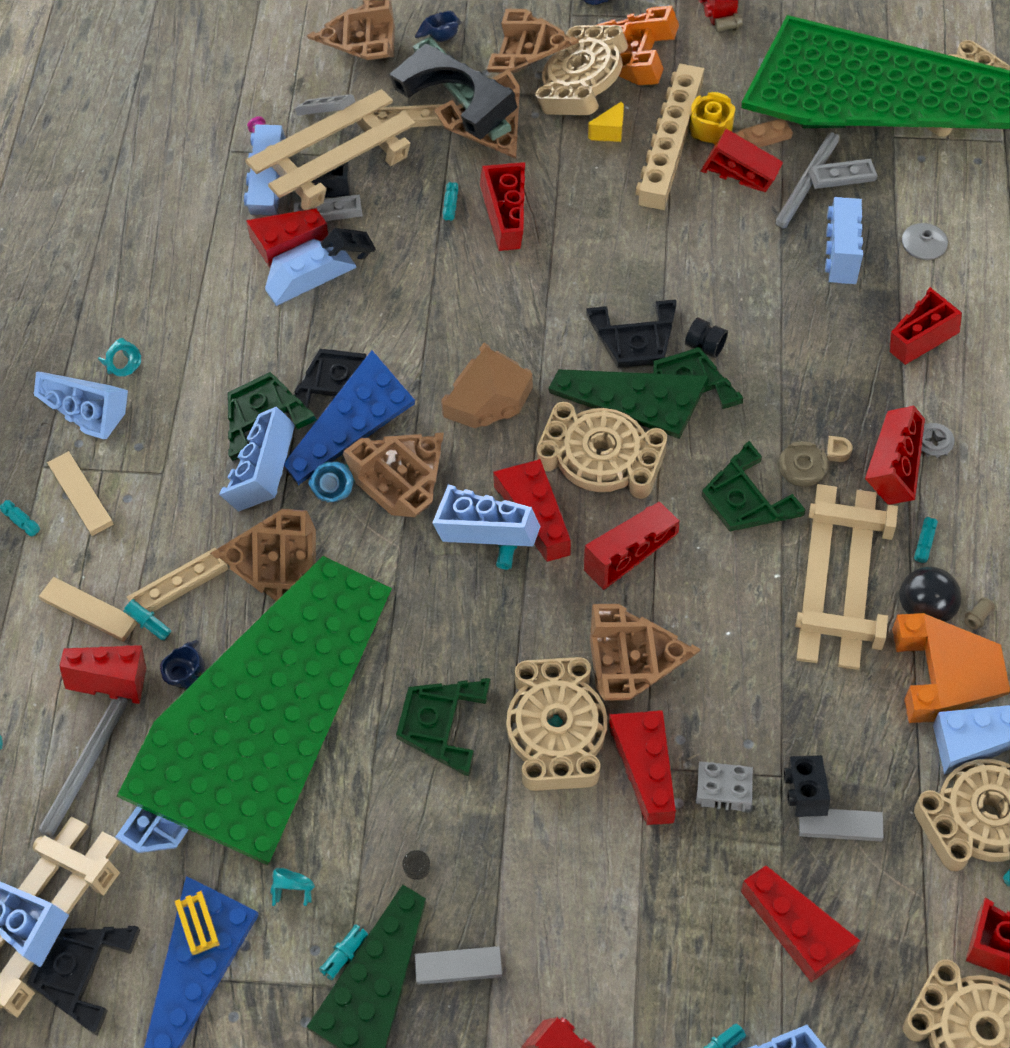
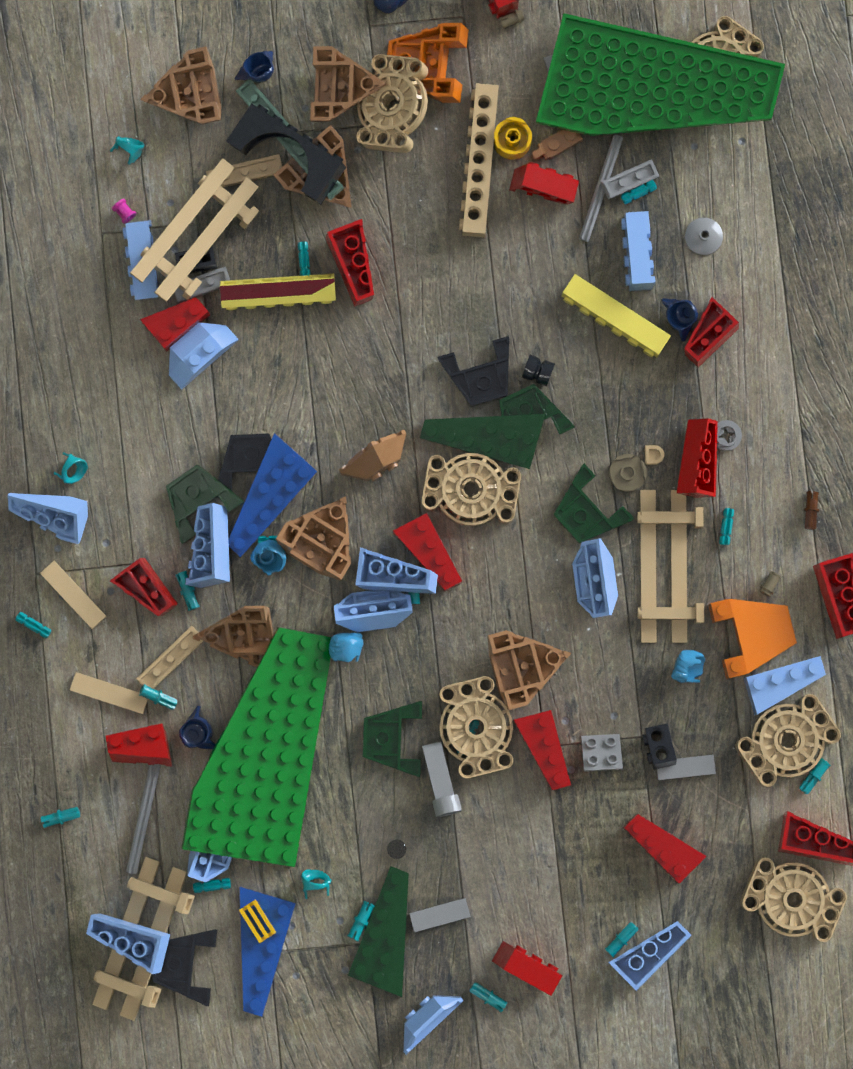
camera: 15 degrees left, 25 degrees up
light grey tile [295,94,356,116] -> none
black hinge [320,228,376,260] -> none
red wedge [584,501,680,590] -> none
yellow slope [588,102,624,142] -> none
black piece [899,567,961,622] -> none
none -> teal piece [110,136,145,165]
none -> red wedge [110,558,178,616]
none -> teal pin [175,571,200,611]
none -> teal axle [193,878,231,893]
none -> brick [220,273,336,310]
none -> dark azure hair [329,632,364,662]
none -> light blue wedge [334,590,413,632]
none -> light grey beam [422,741,462,818]
none -> light yellow brick [562,274,671,357]
none -> light blue wedge [572,539,618,618]
none -> teal axle [621,180,657,204]
none -> dark blue piece [661,298,698,342]
none -> dark azure hair [671,650,705,683]

